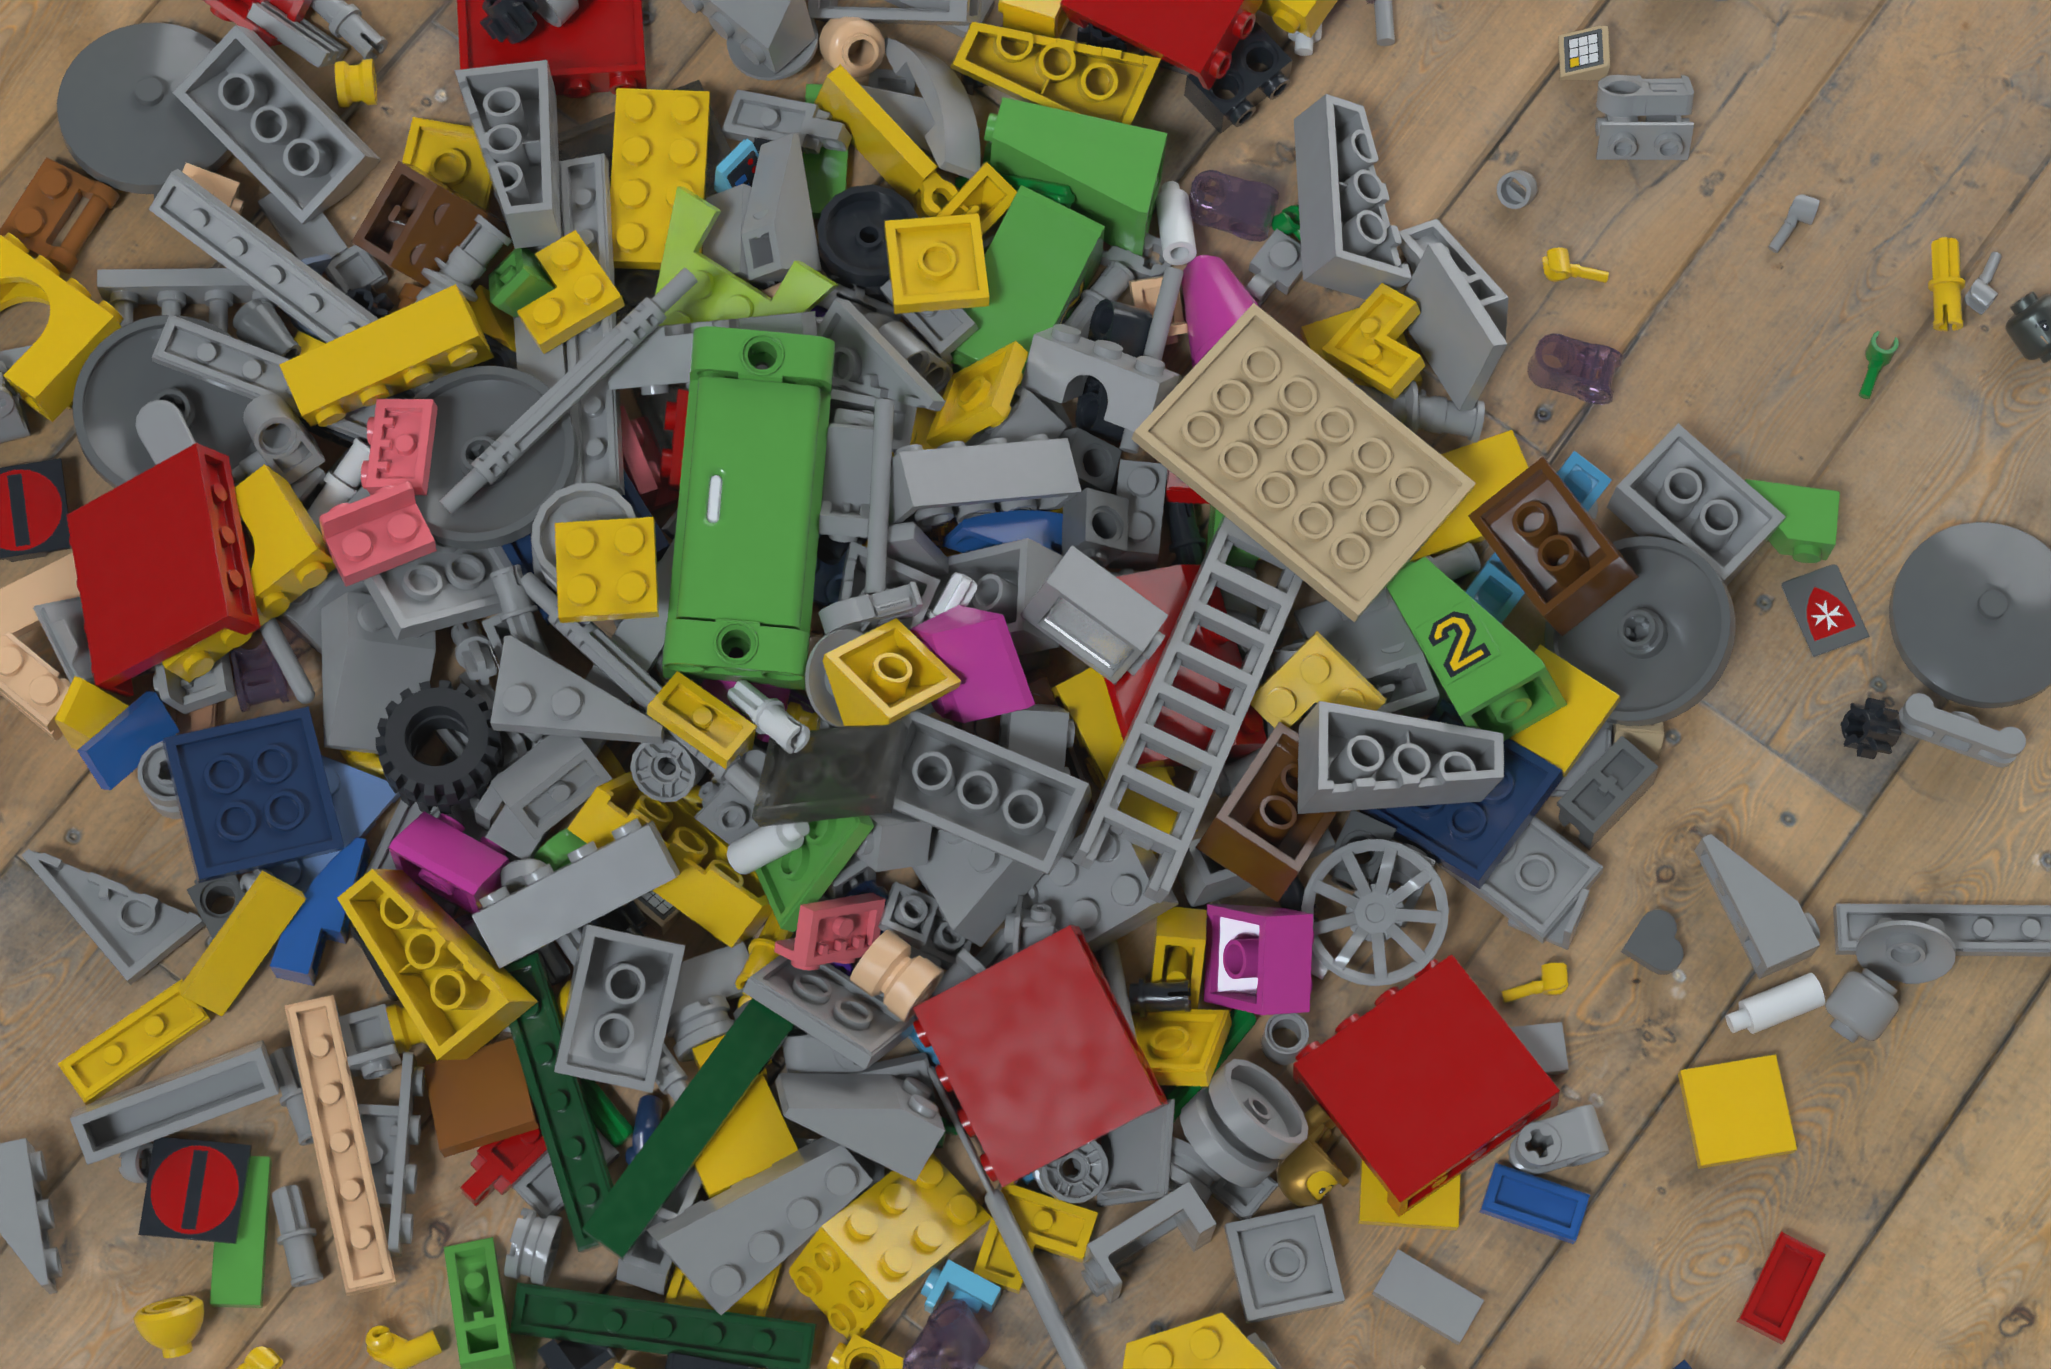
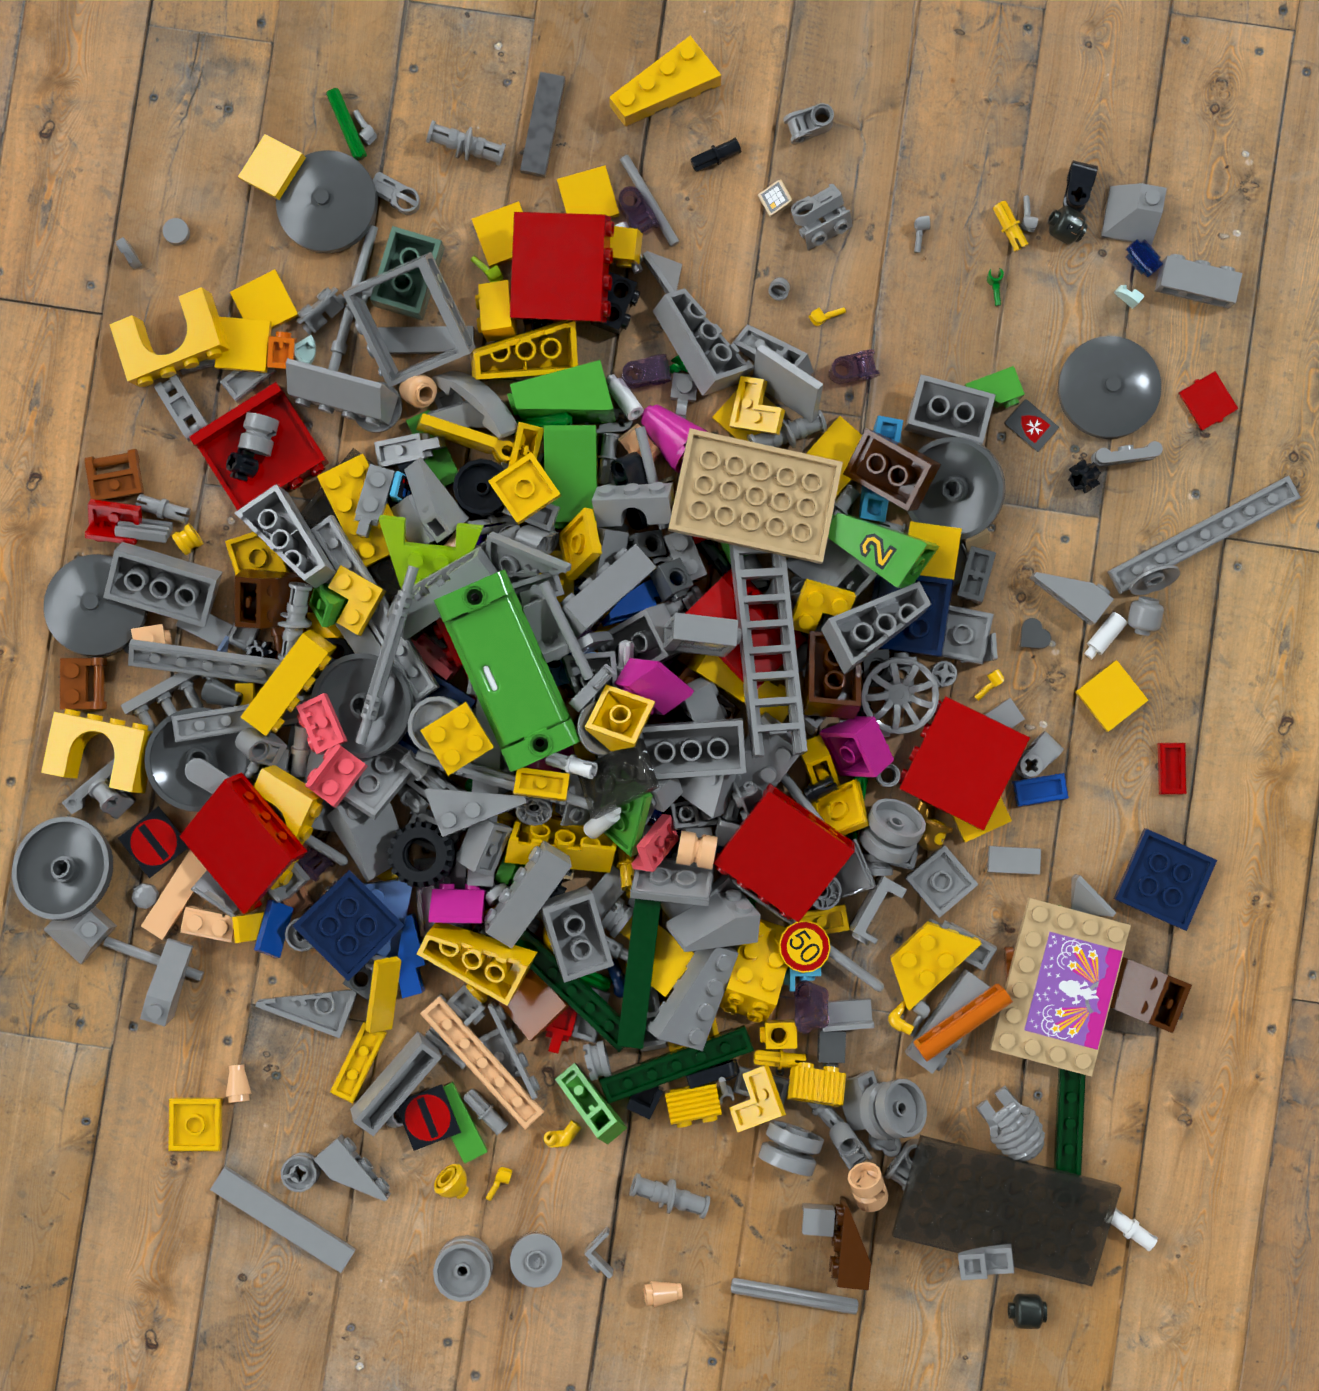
camera: 20 degrees left, 15 degrees up
none -> light grey hinge [354,464,395,538]
none -> light grey slope [643,251,682,294]
none -> piece [779,920,830,973]
none -> light grey wheel [930,661,957,687]

